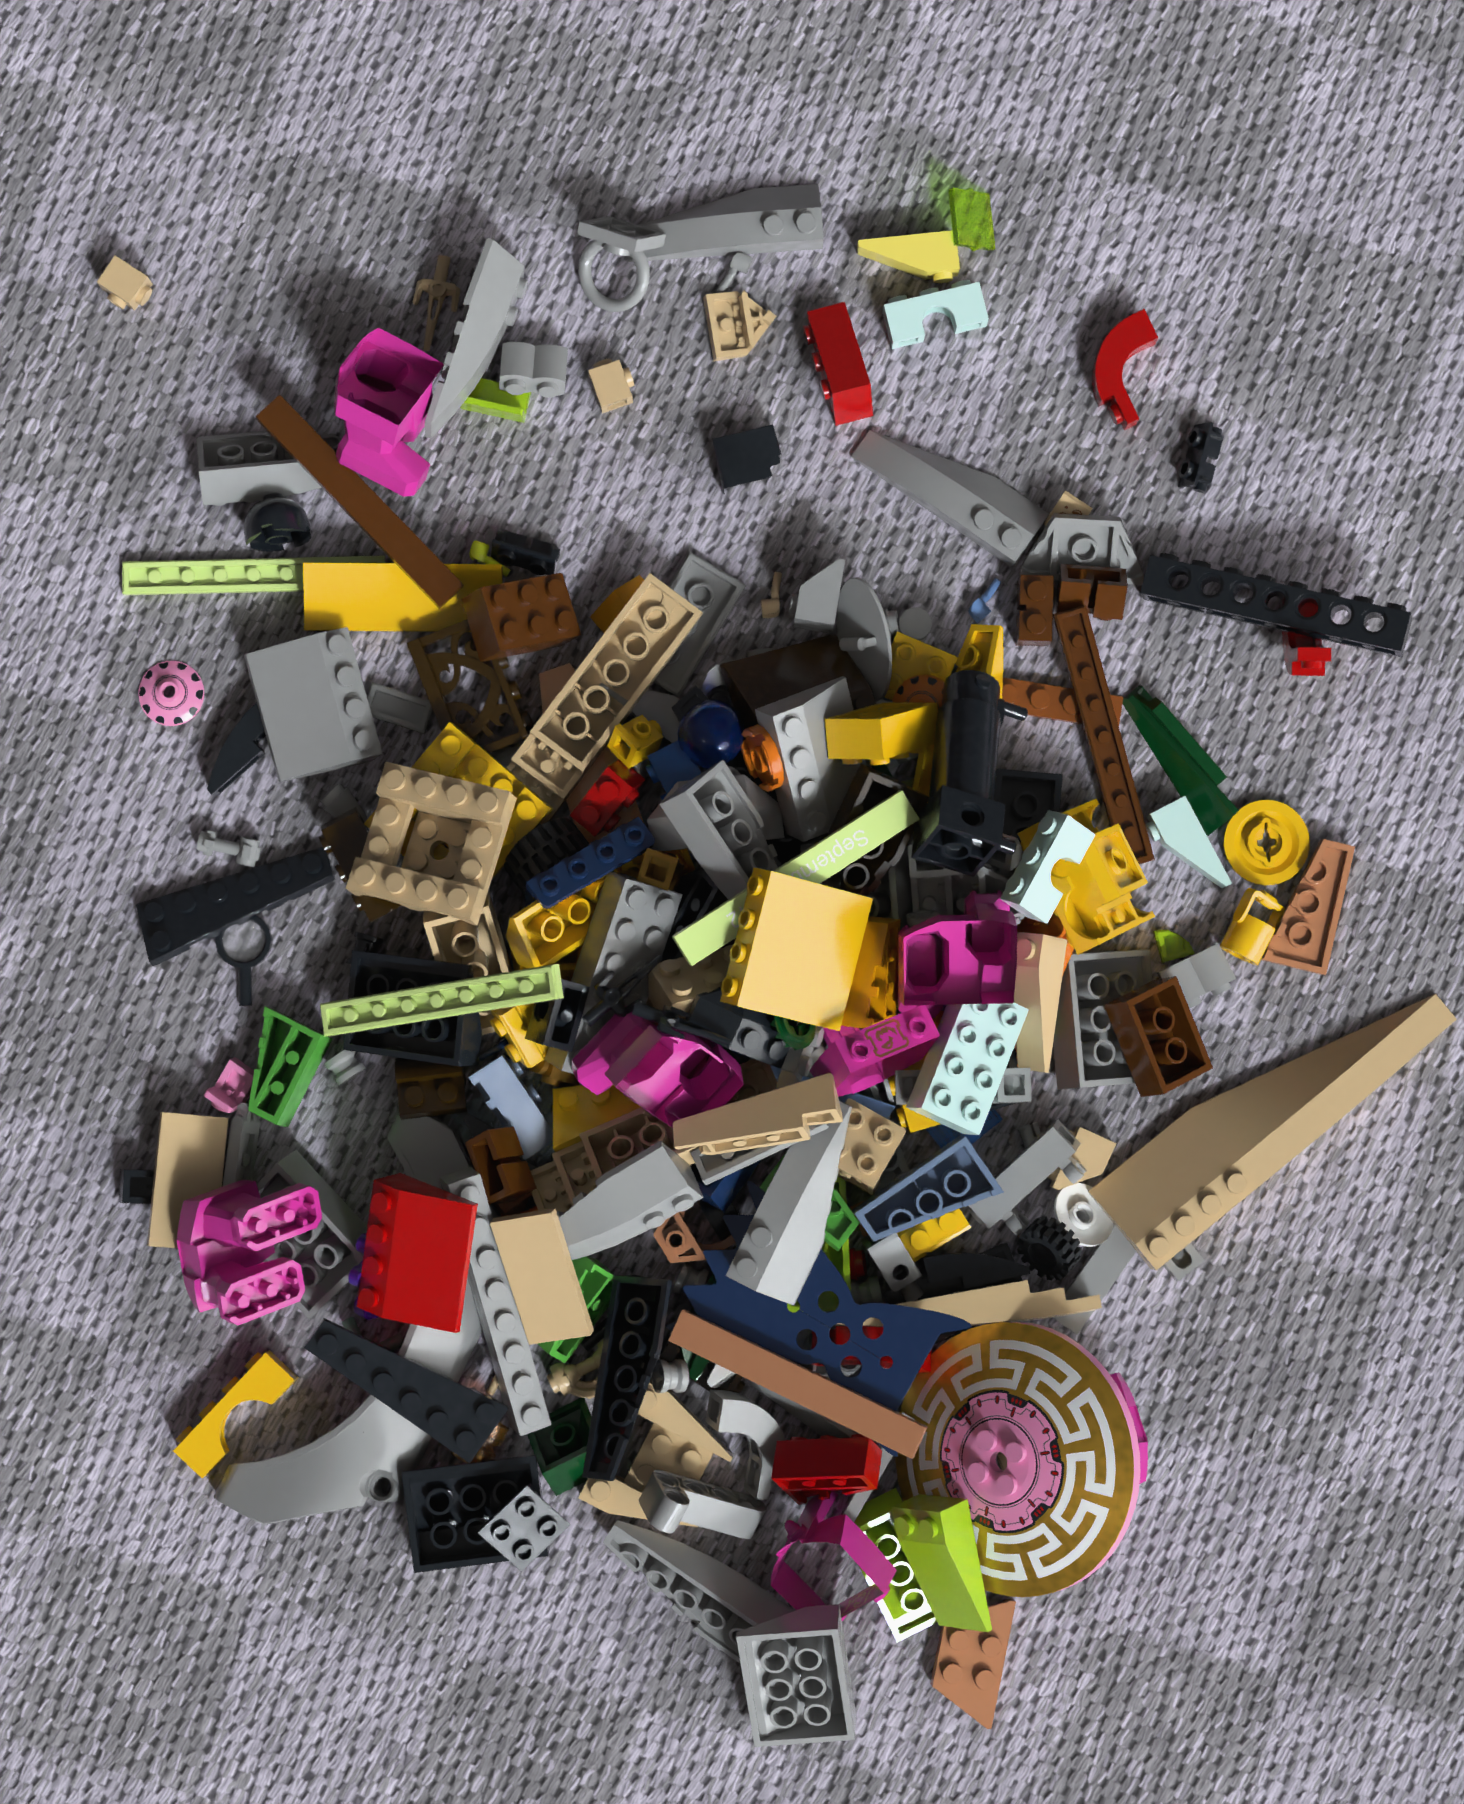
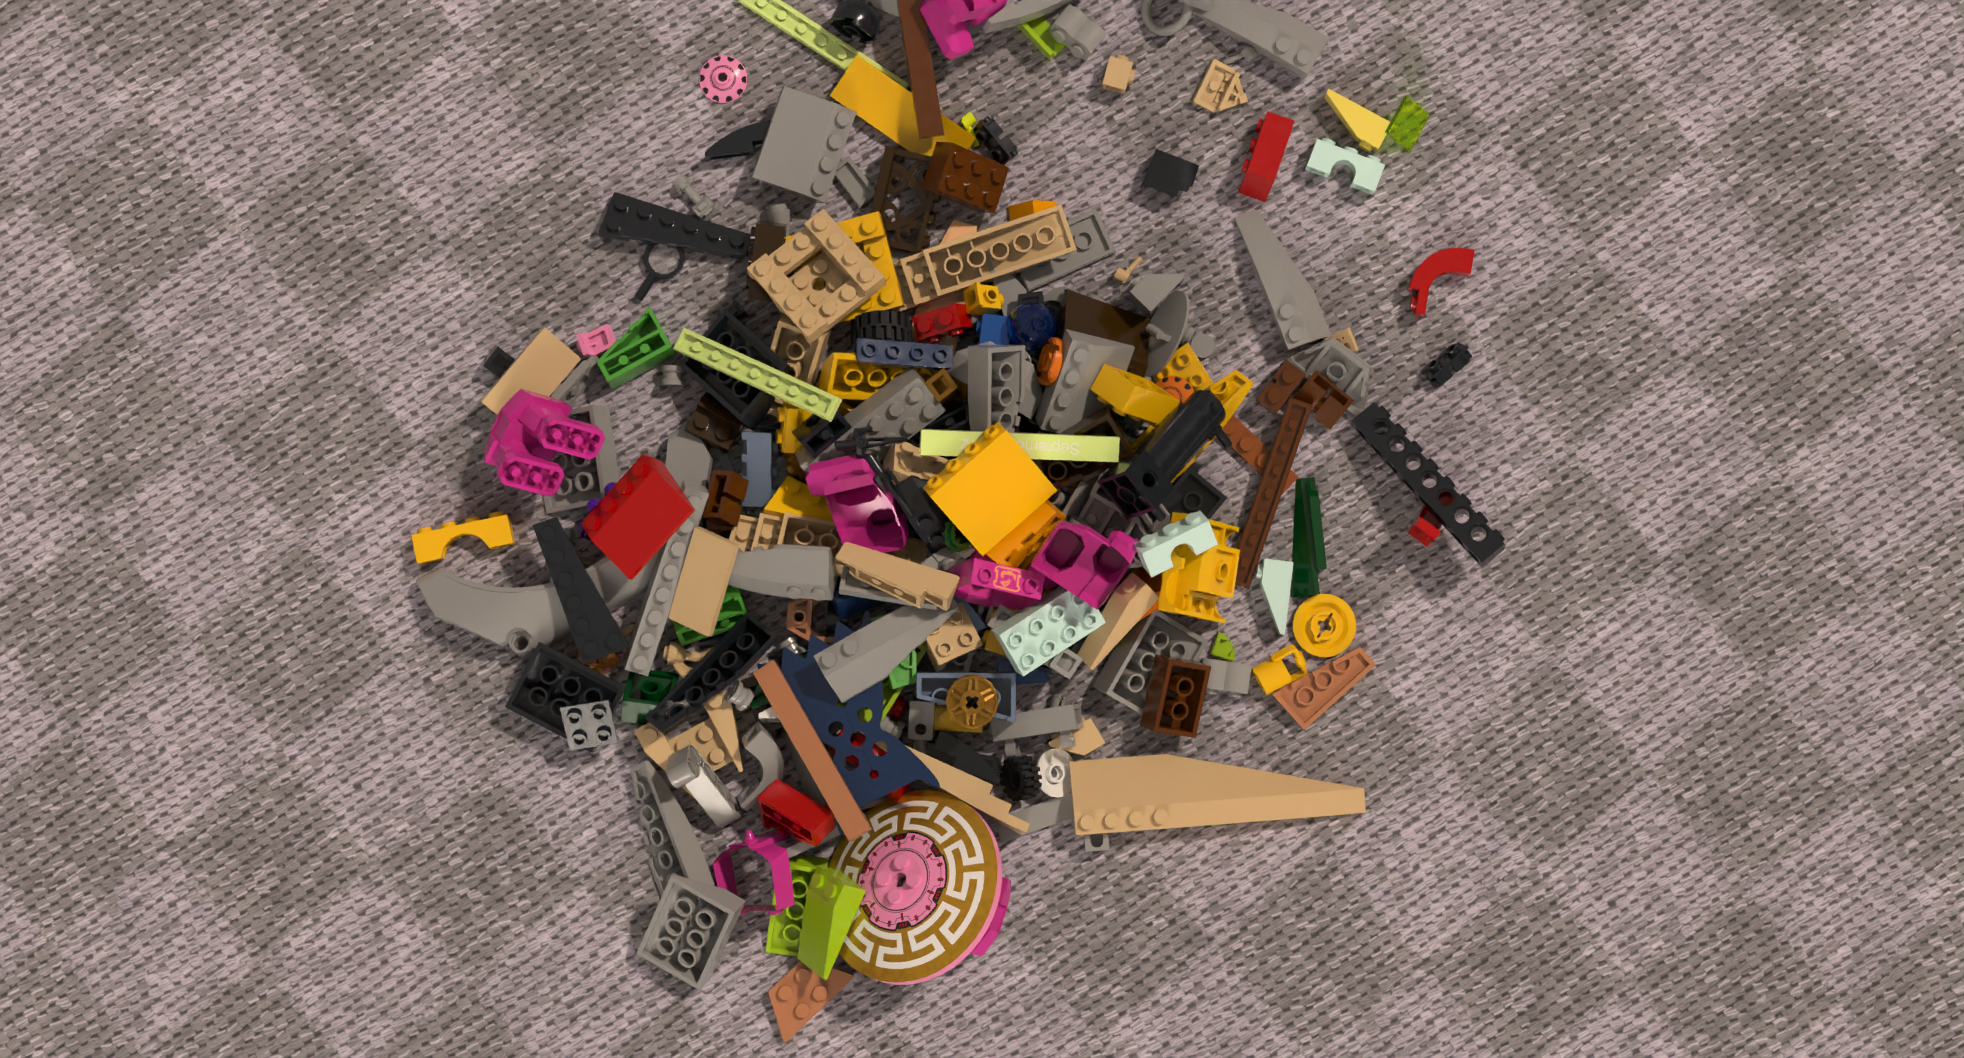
camera: 30 degrees right, 0 degrees up
medium blue hand [968,578,1001,623] -> none
none -> pearl gold wheel [946,674,998,729]

